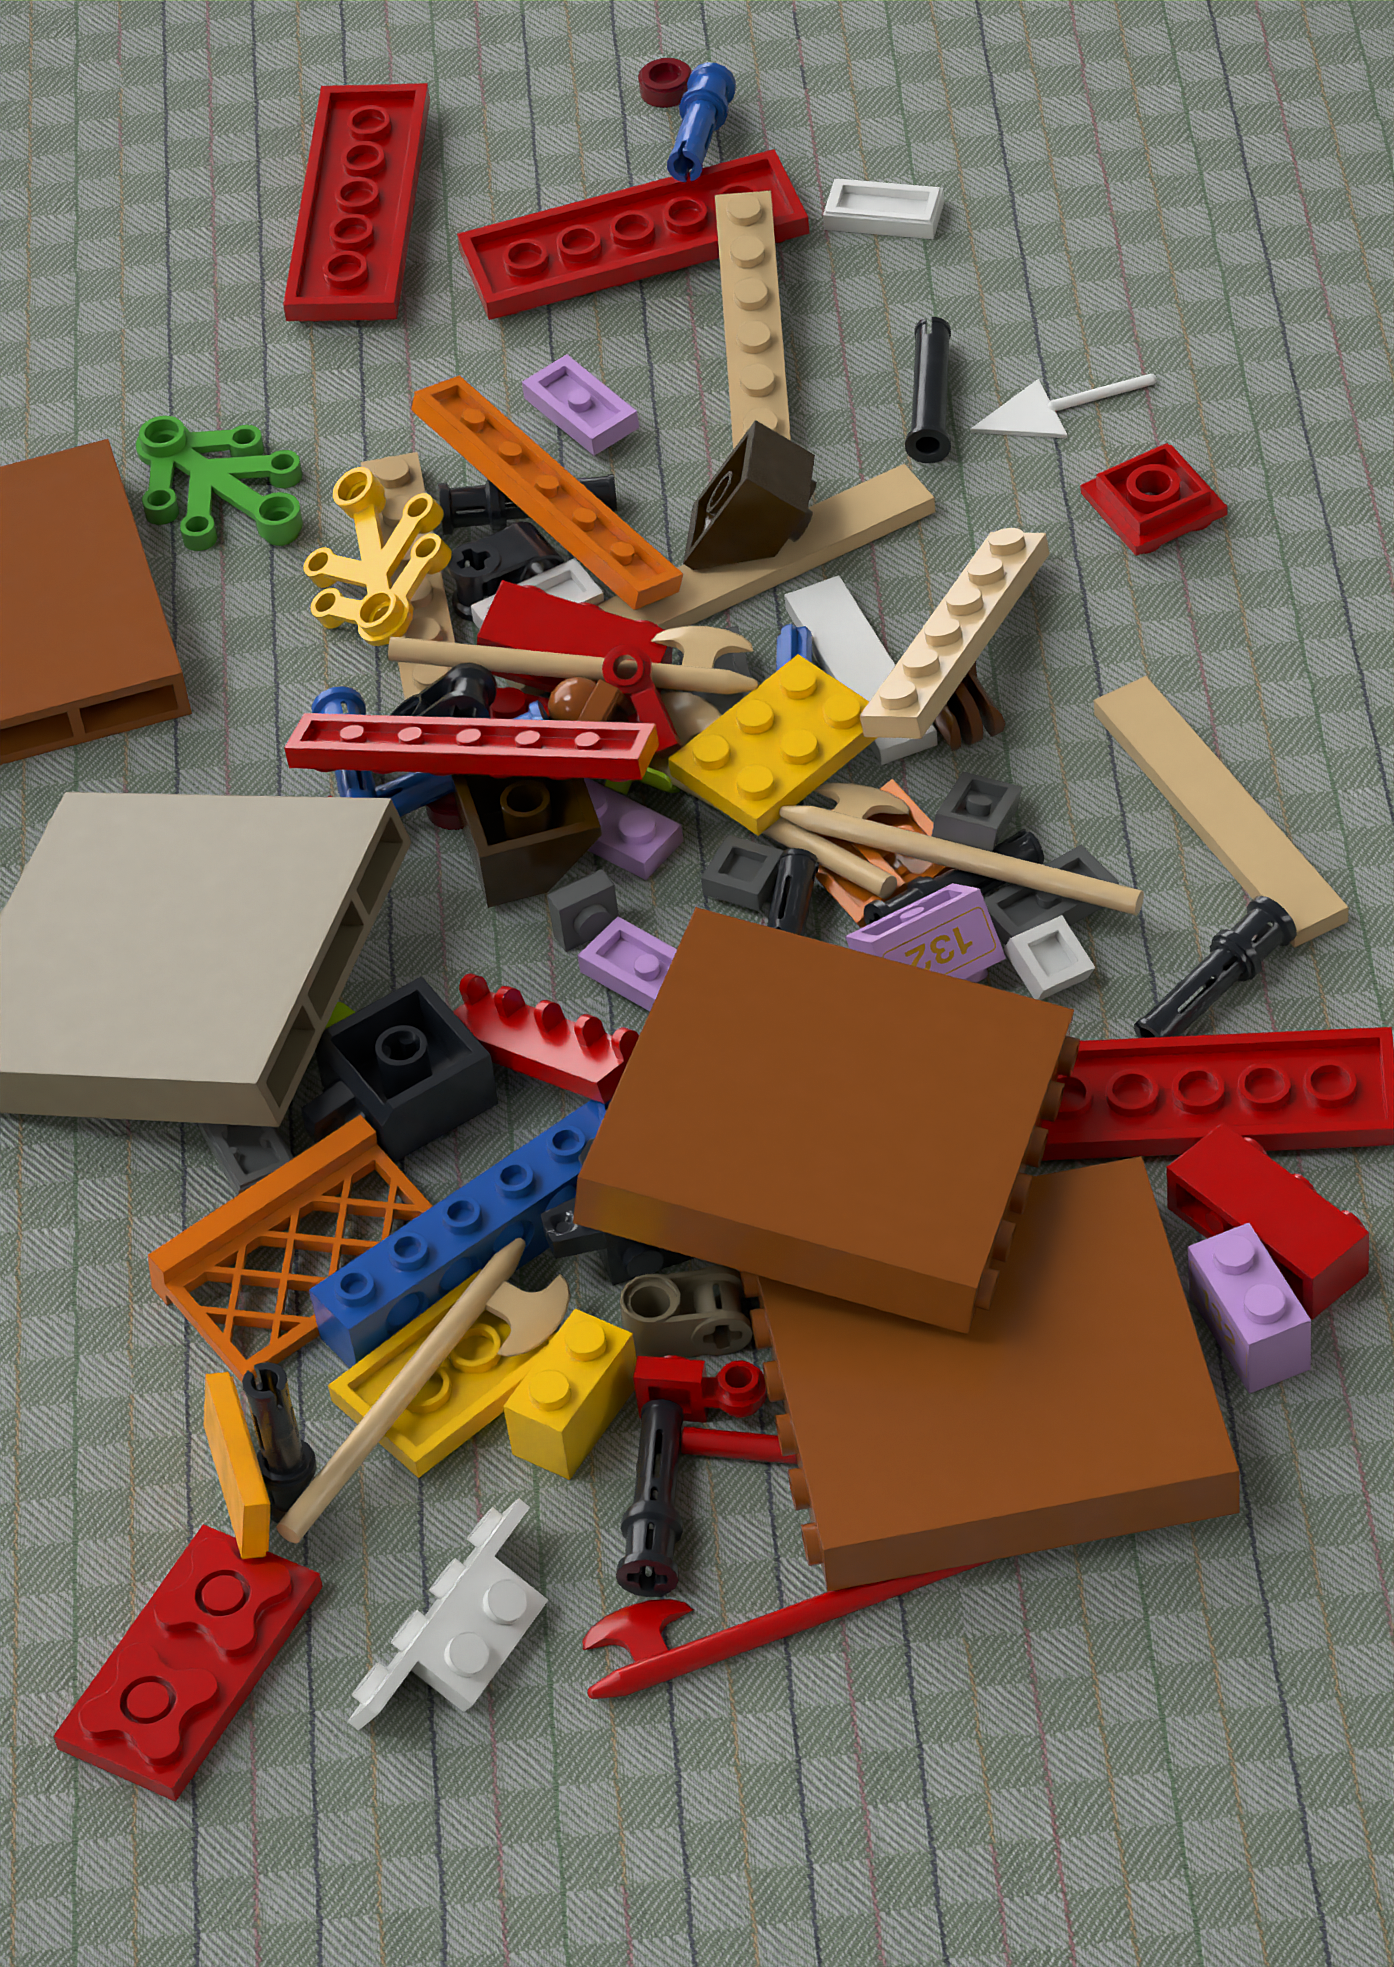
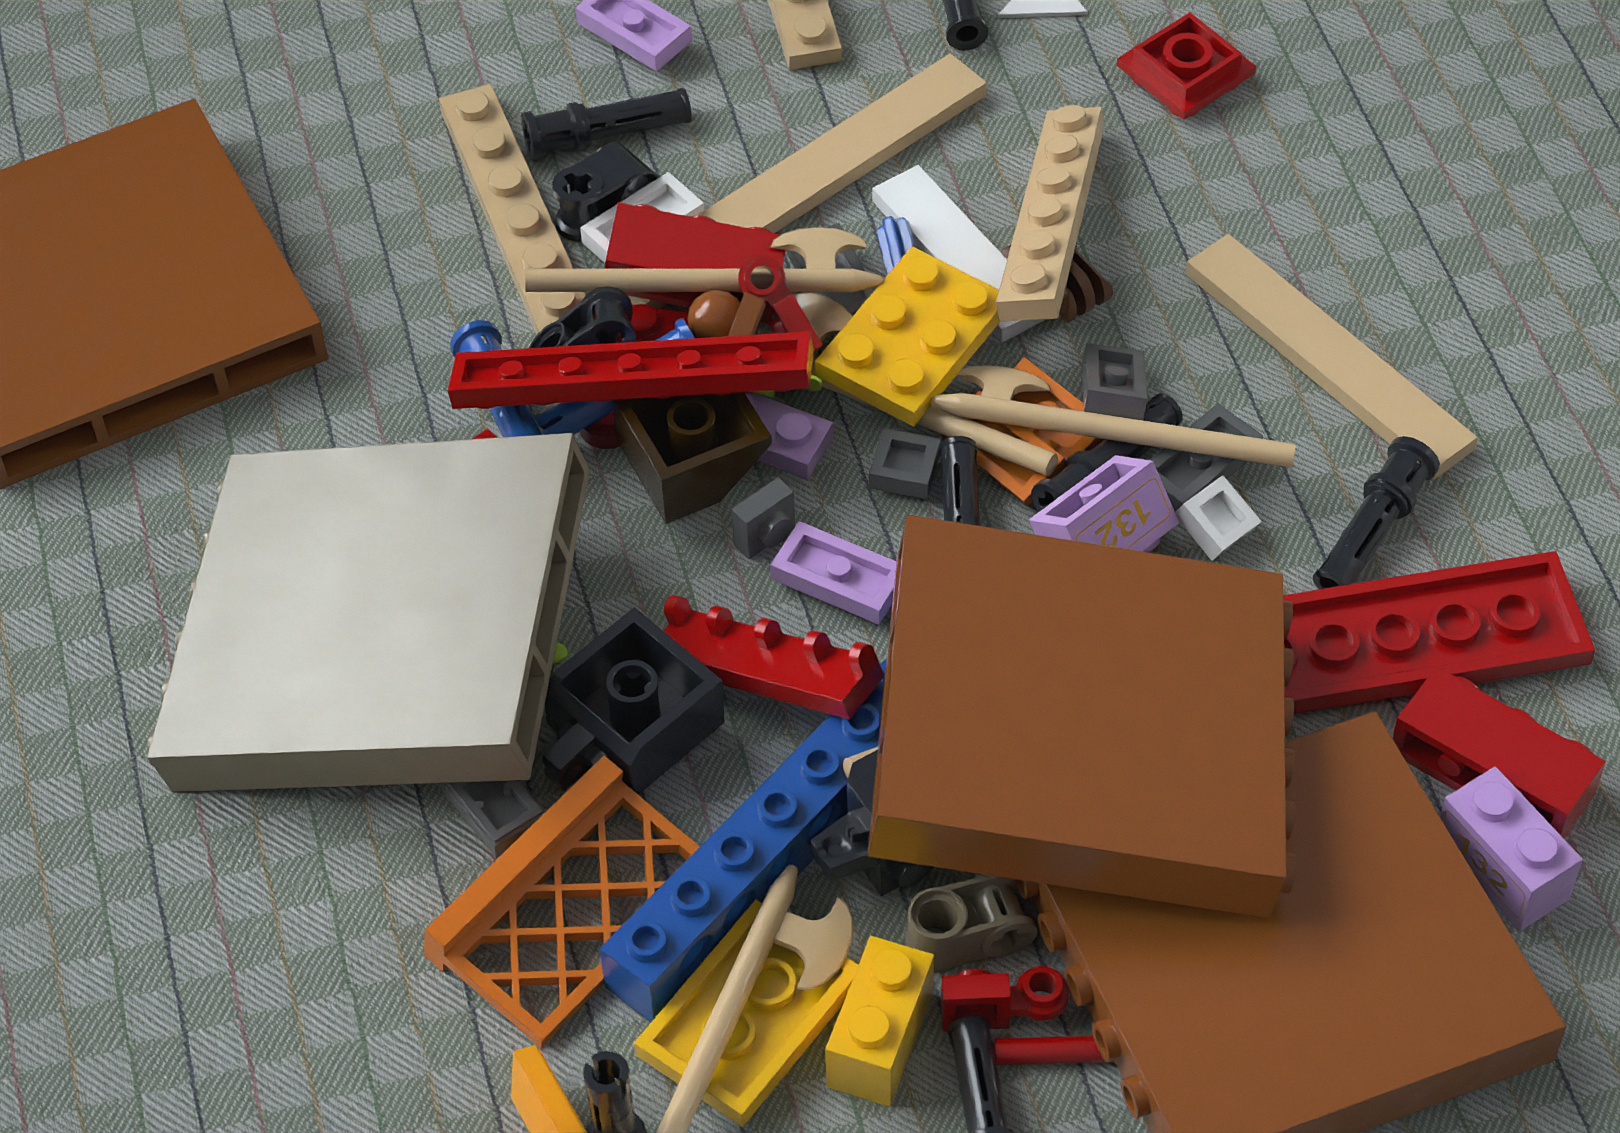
camera: 15 degrees left, 5 degrees up
bright green plant [136,415,303,551] -> none
yellow plant [303,467,452,646] -> none
orange plate [411,375,683,610] -> none
dark brown slope [683,420,817,570] -> none

